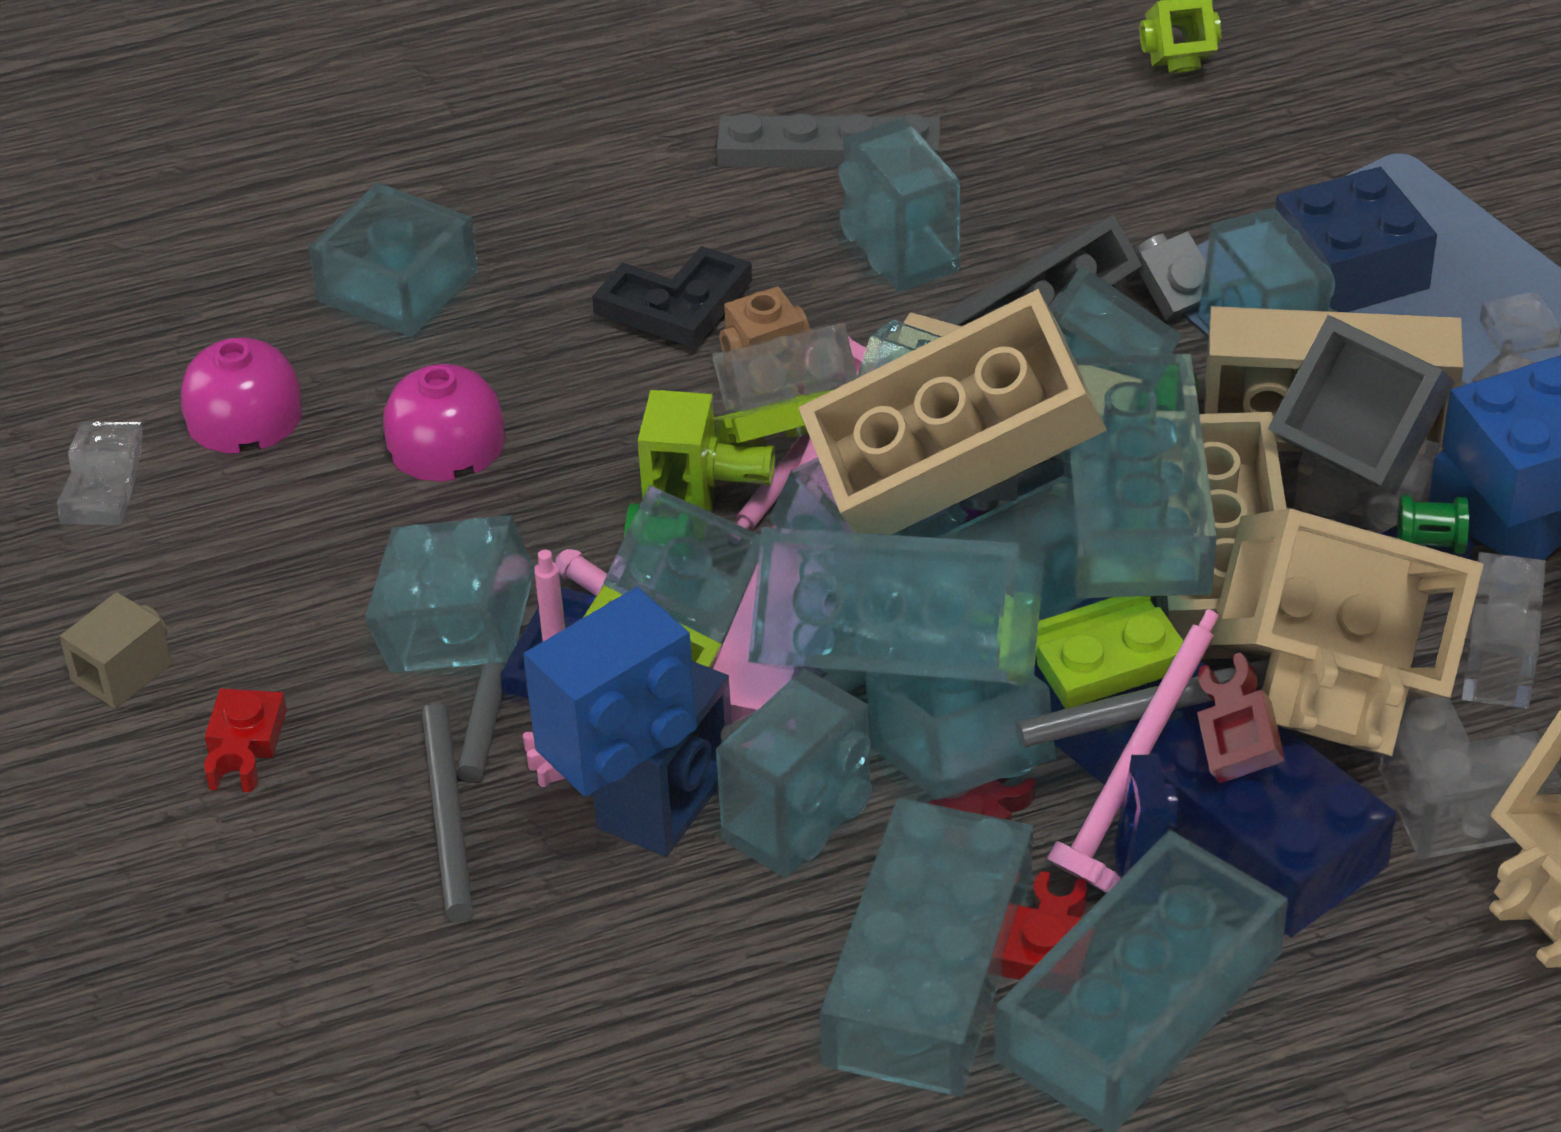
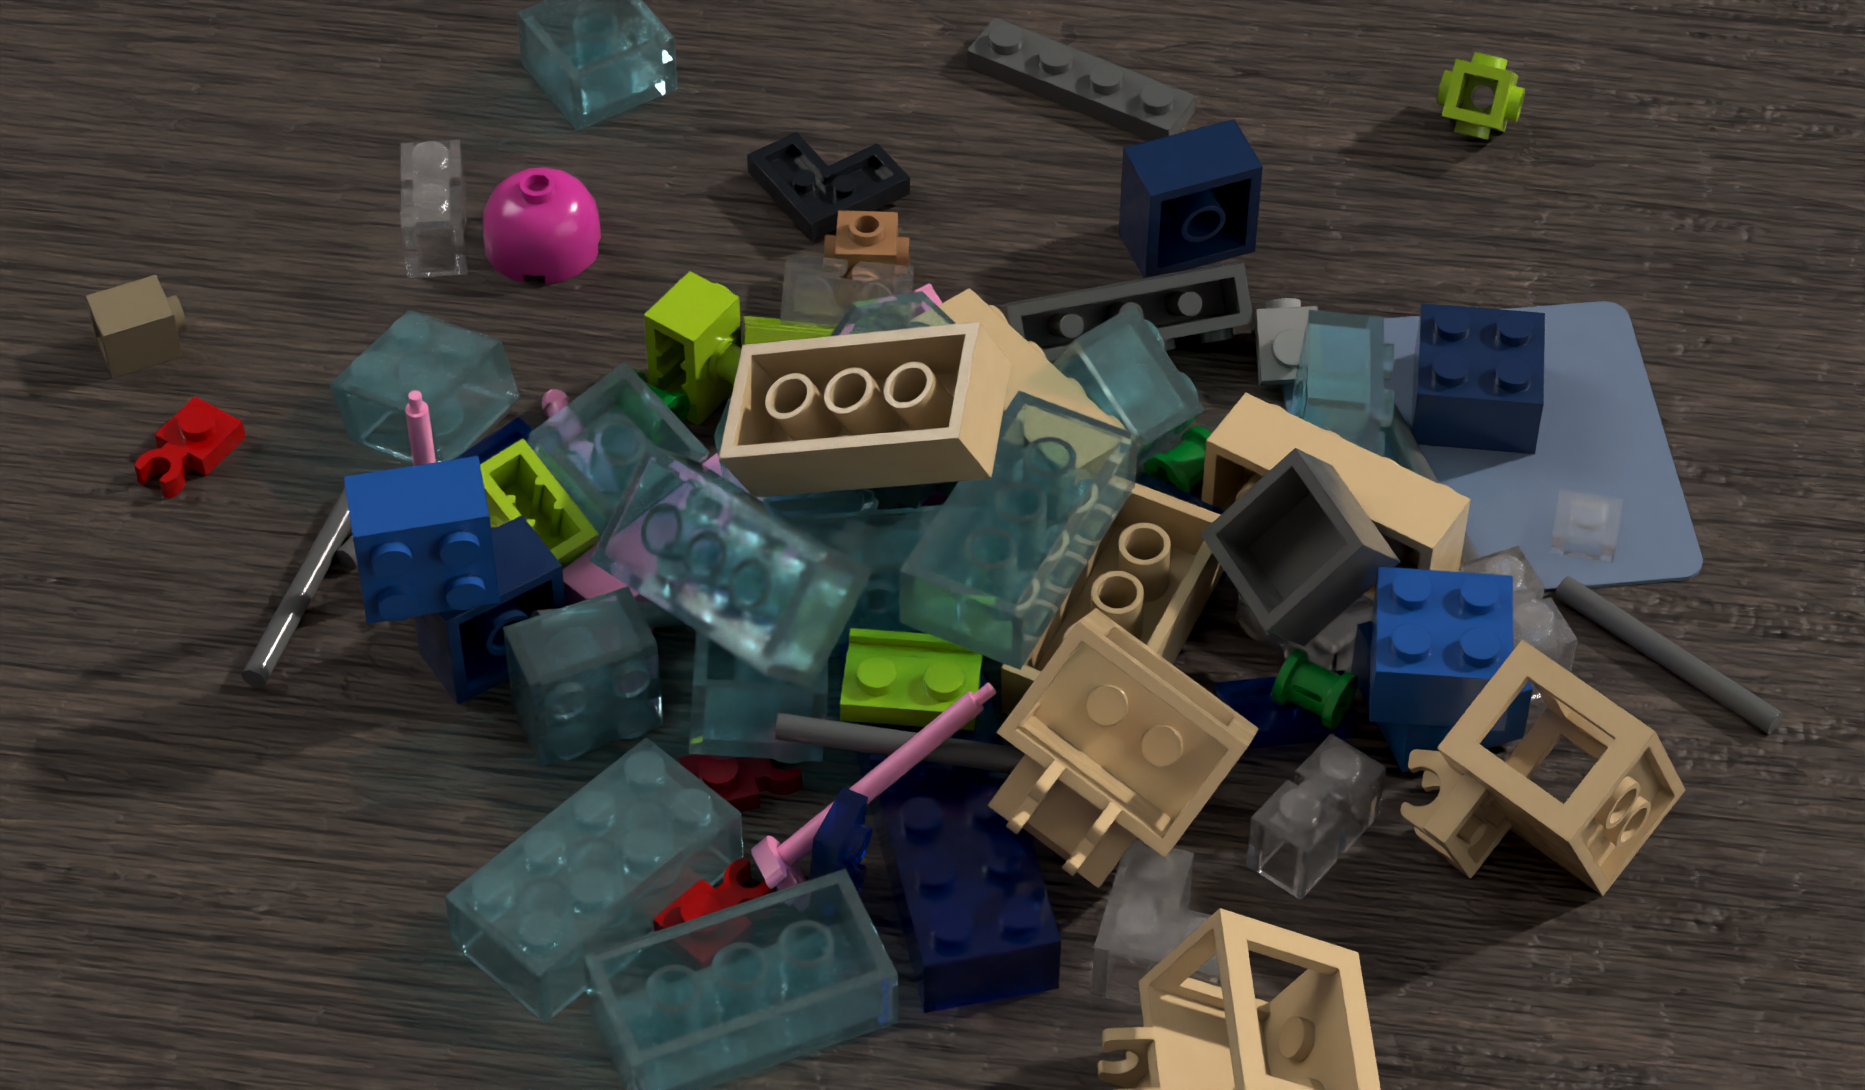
camera: 25 degrees right, 5 degrees up
clear slope [57,422,143,525] -> none
dark pink cylinder [181,338,302,454] -> none
clear light blue brick [839,117,960,293] -> none
dark red plate [1197,653,1285,783] -> none
none -> clear piece [401,140,467,278]
none -> dark blue brick [1119,119,1263,278]

